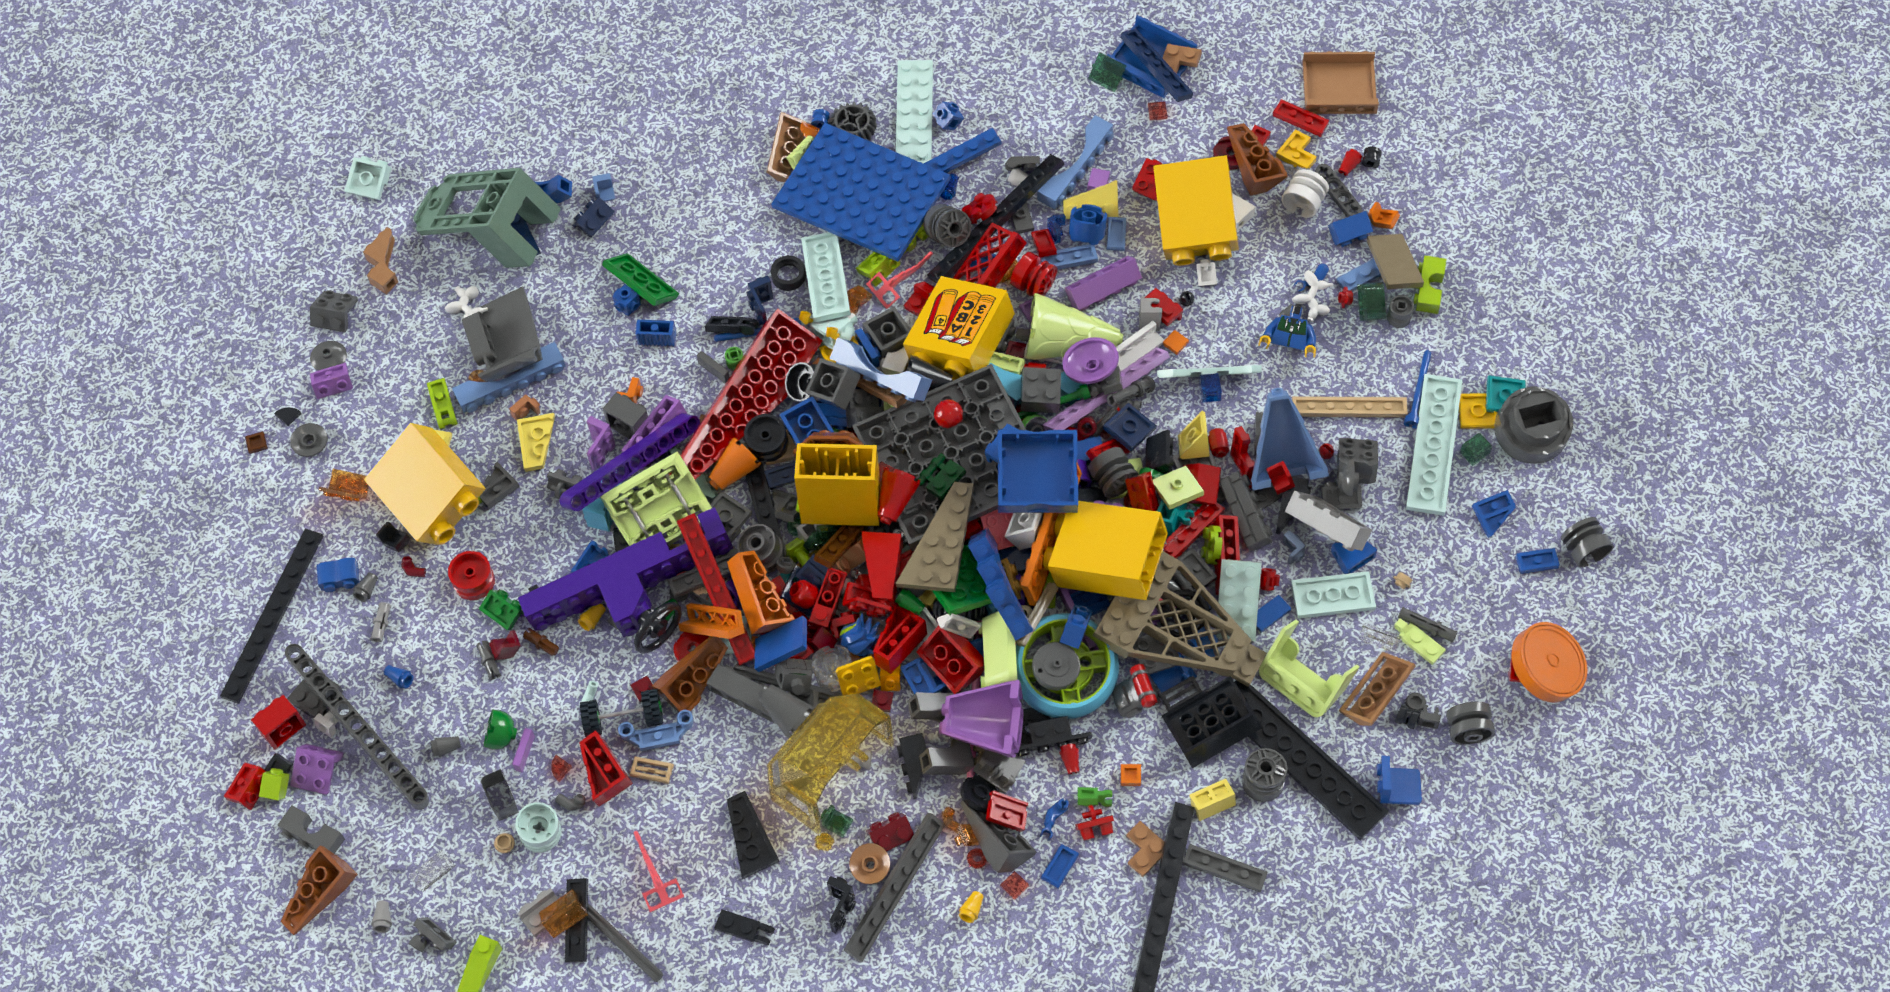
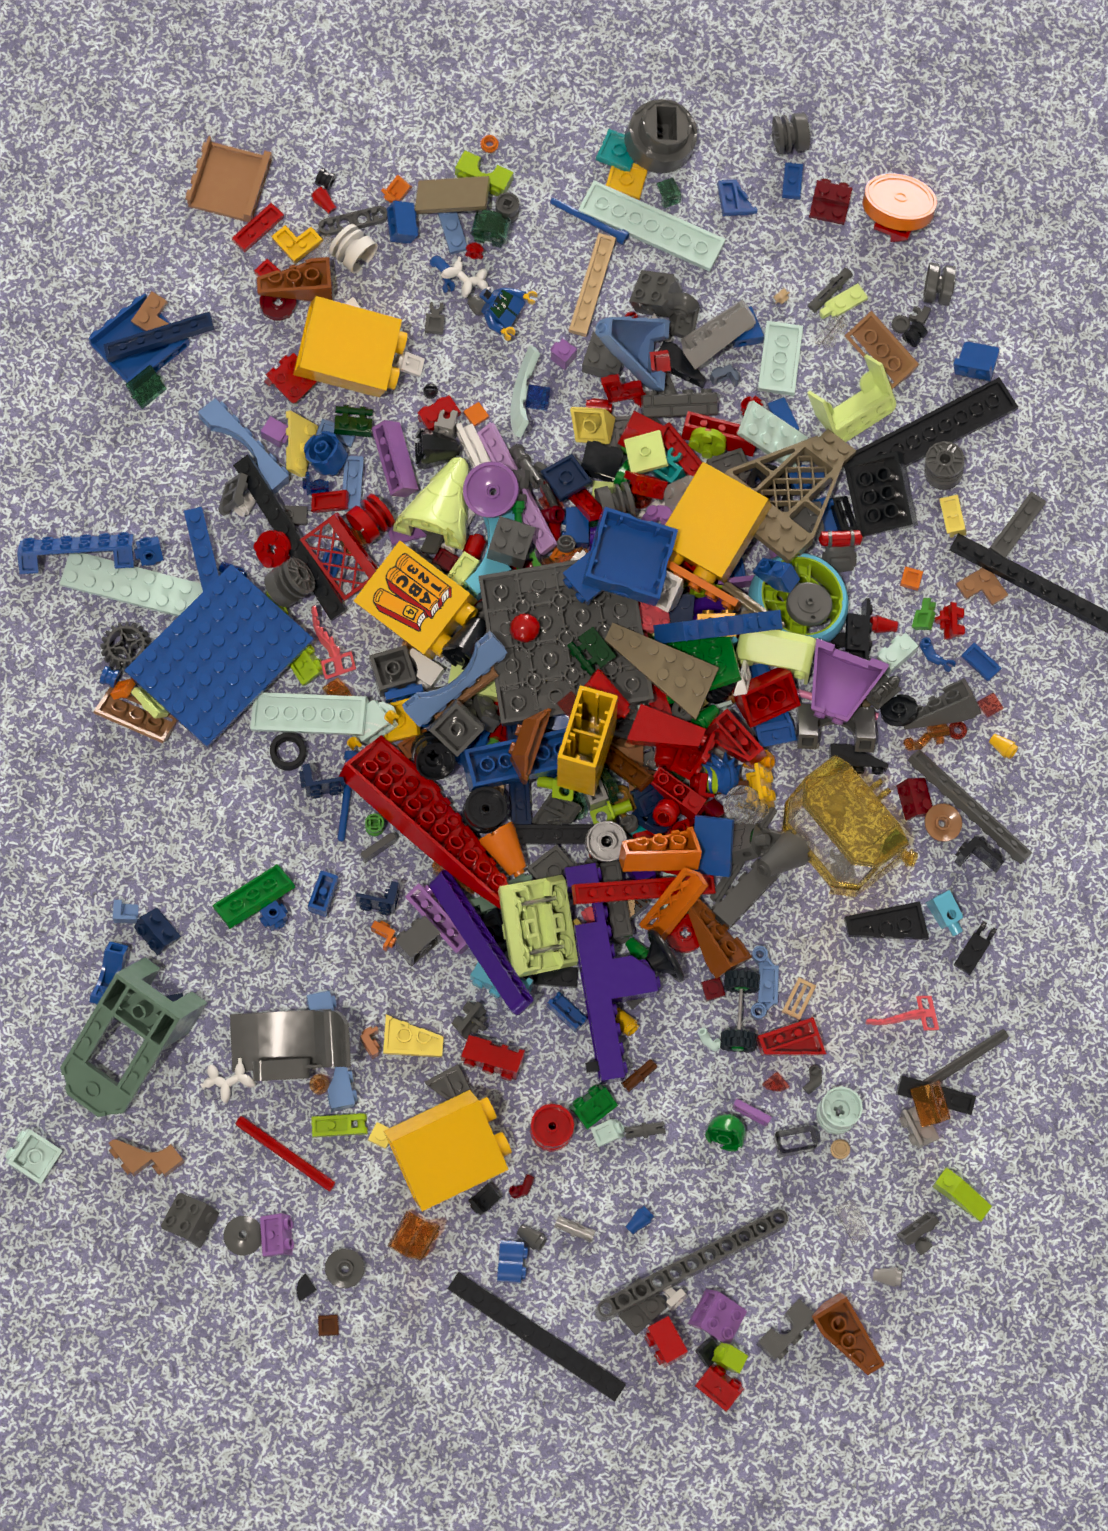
camera: 85 degrees left, 10 degrees up
dark grey cone [430,736,461,757] -> none
dark red panel [489,630,521,660] -> none
medium lavender bracket [586,416,615,471] -> none
black hinge [705,316,759,336] -> none
dark red plate [871,689,894,713] -> none
red slope [903,281,935,316] -> none
plate [986,790,1028,832] -> none
clear red tile [1148,101,1167,121] -> none
none -> blue bracket [17,532,134,574]
none -> red axle [235,1116,335,1191]
none -> dark green plate [334,404,373,437]
none -> dark blue bracket [355,881,400,916]
none -> black cone [415,428,460,469]
none -> dark grey plate [425,302,445,335]
none -> red wedge [461,1035,525,1081]
none -> orange plate [480,135,499,153]
none -> medium lavender brick [550,338,577,370]
none -> light aqua bracket [591,1119,625,1147]
none -> dark red plate [809,178,852,225]
none -> light aqua brick [877,633,918,676]
none -> medium azure torso [926,890,963,936]

